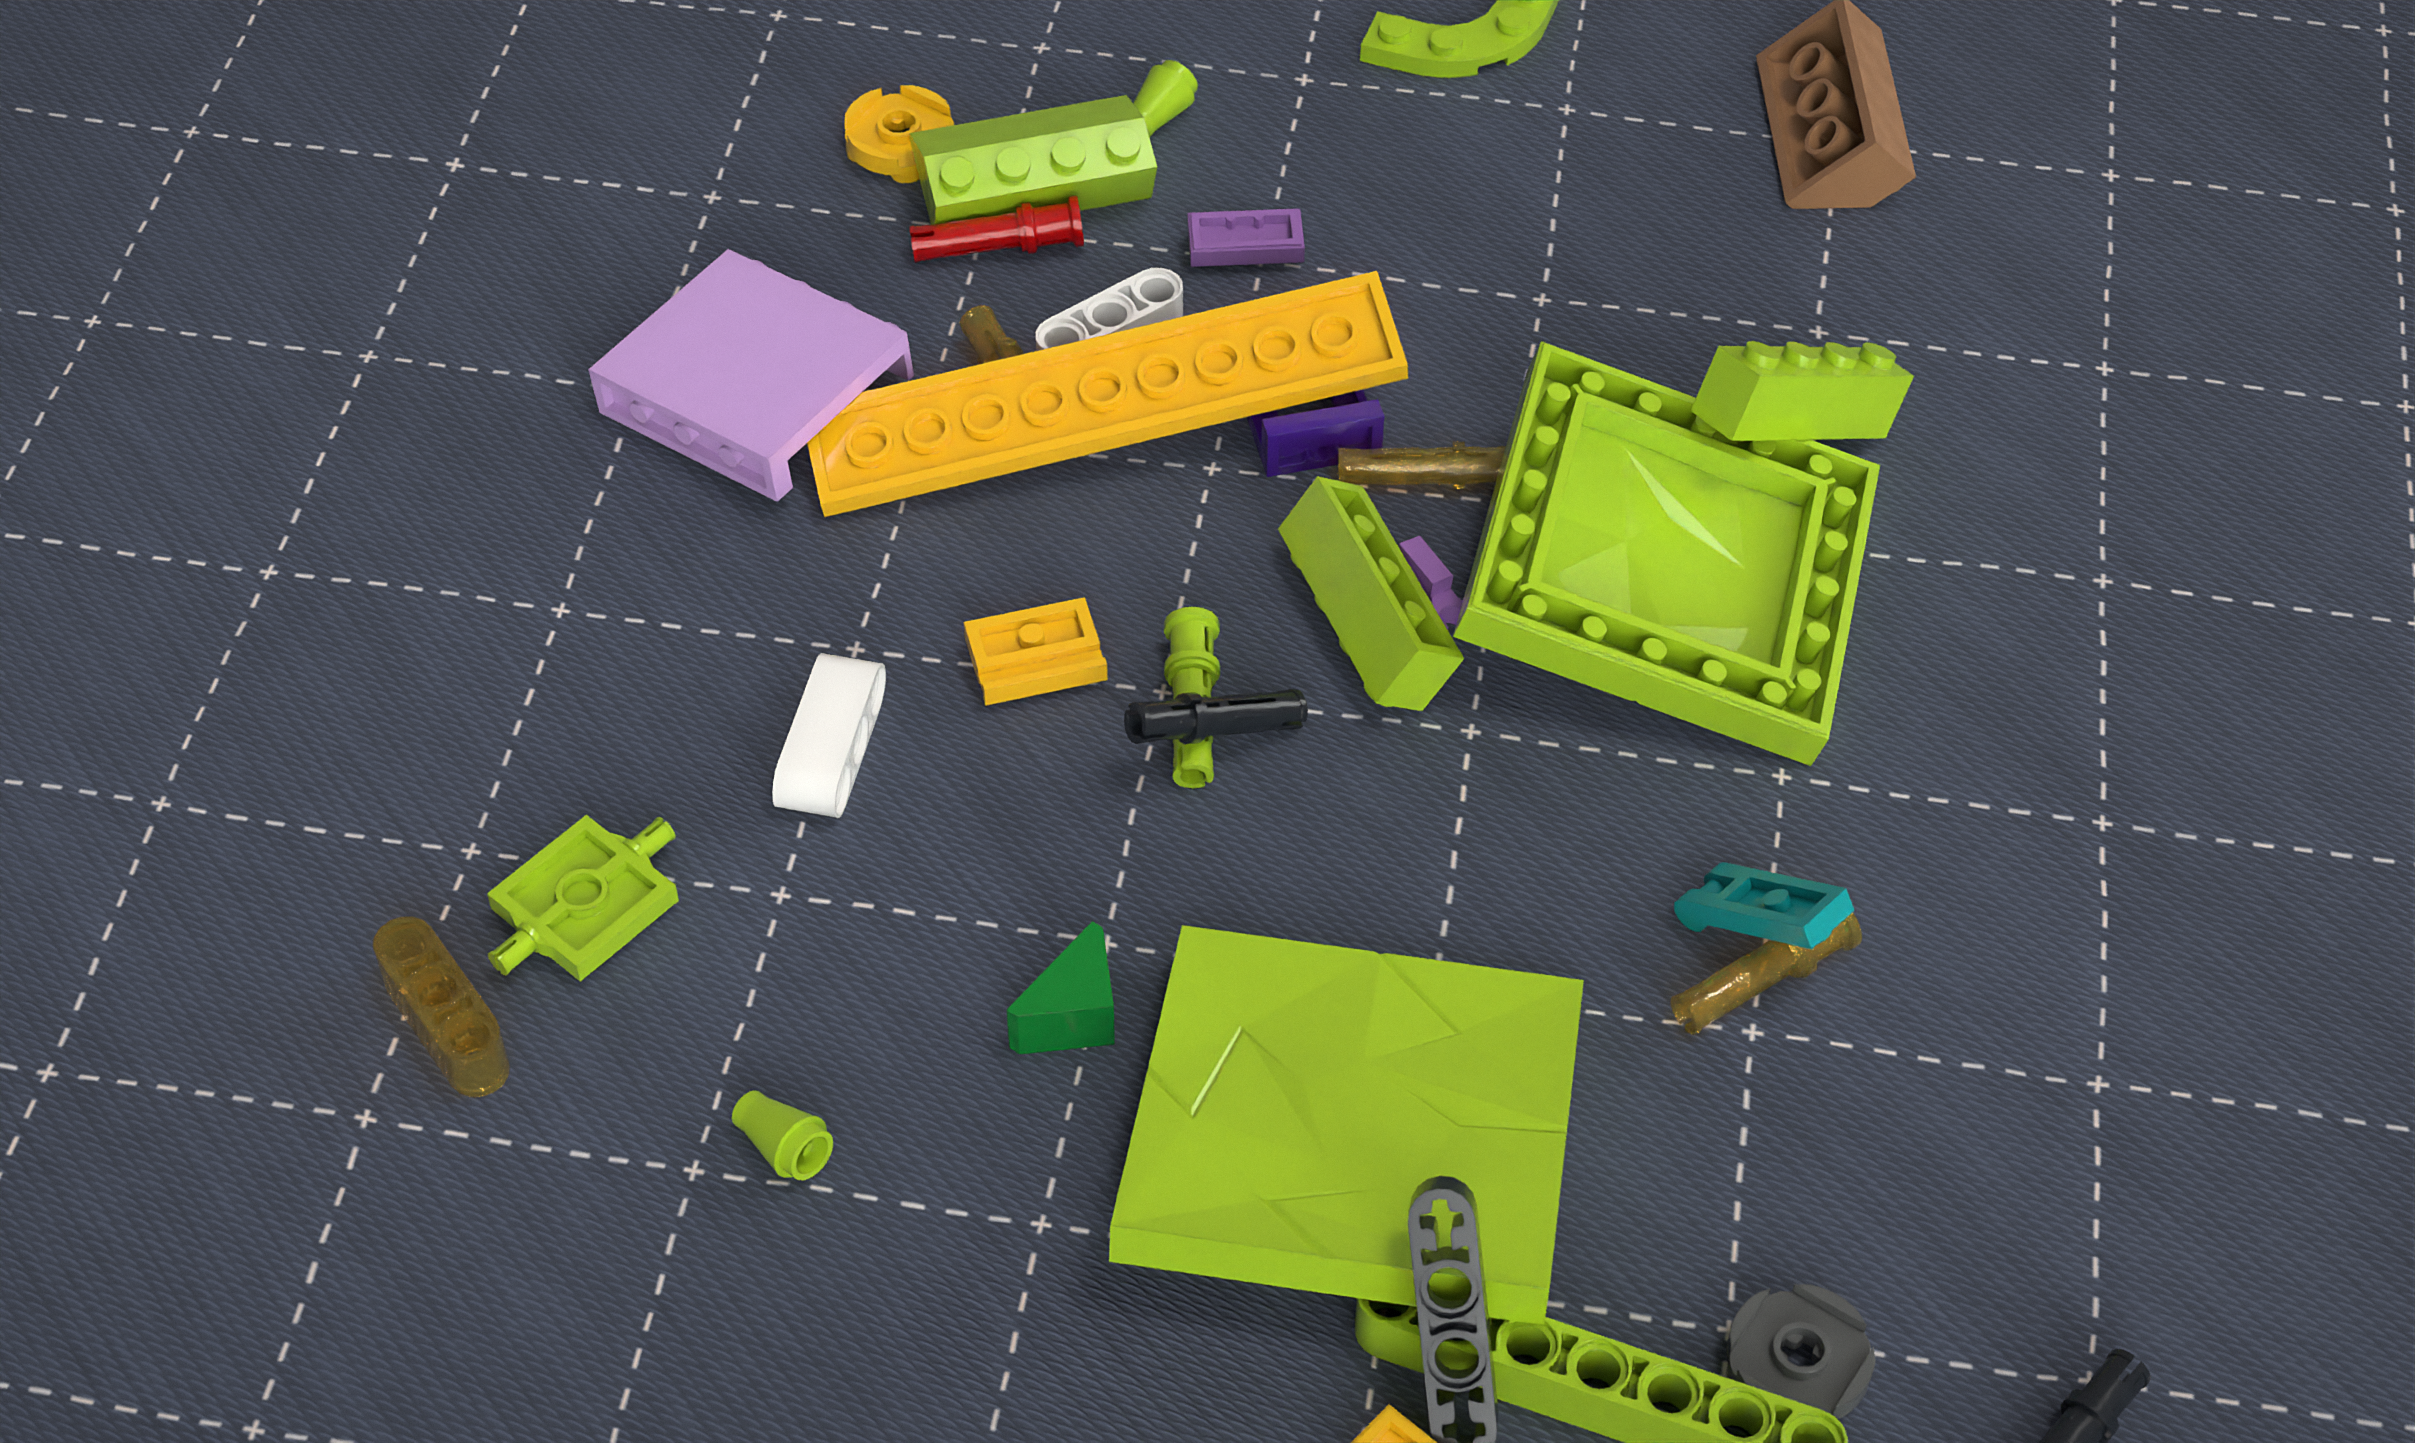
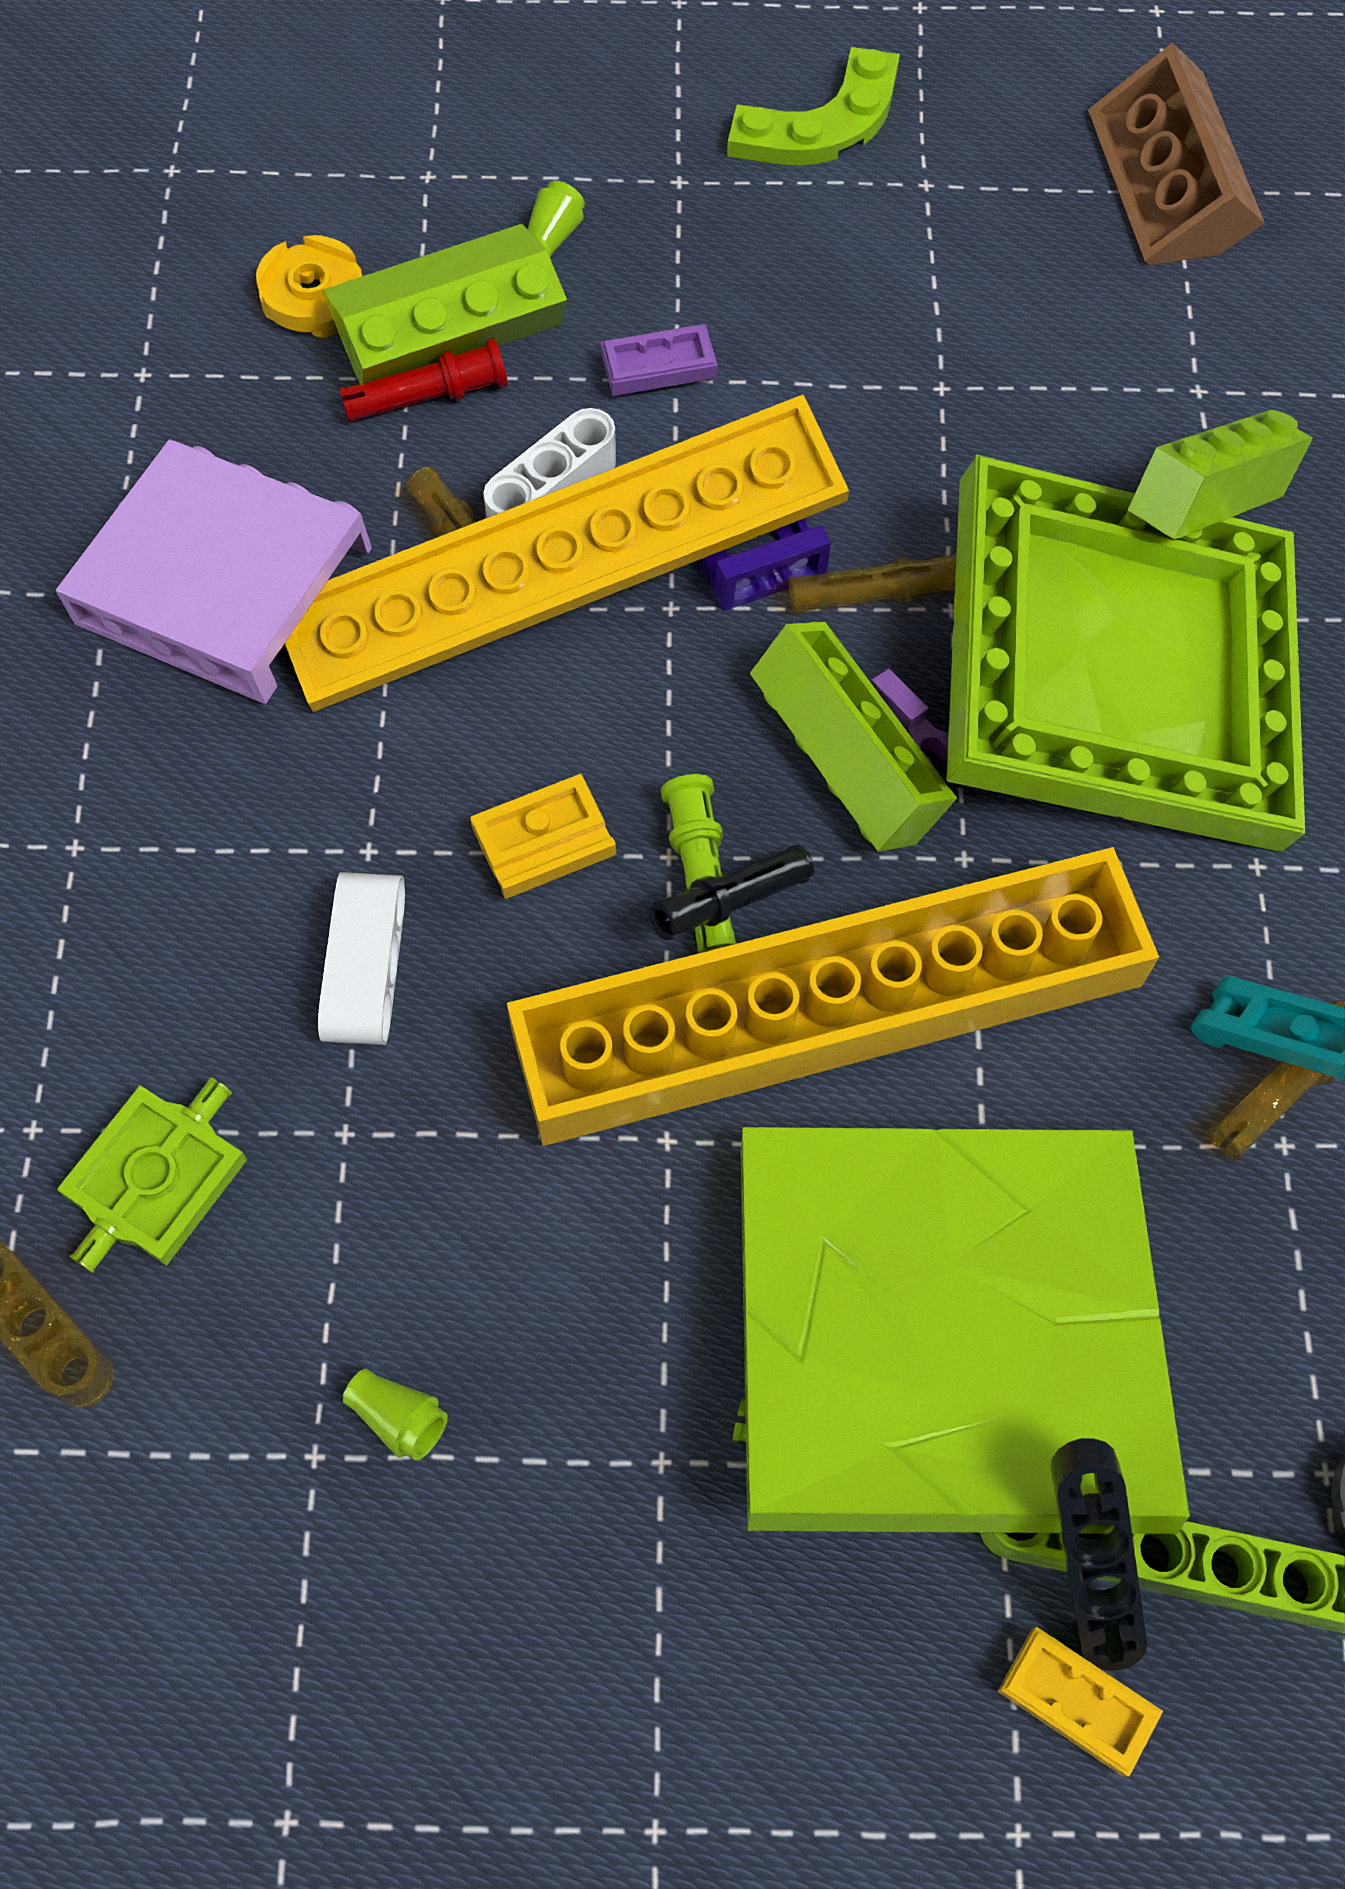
camera: 10 degrees left, 15 degrees up
green slope [1007,921,1115,1055] -> none
none -> yellow brick [507,847,1159,1146]

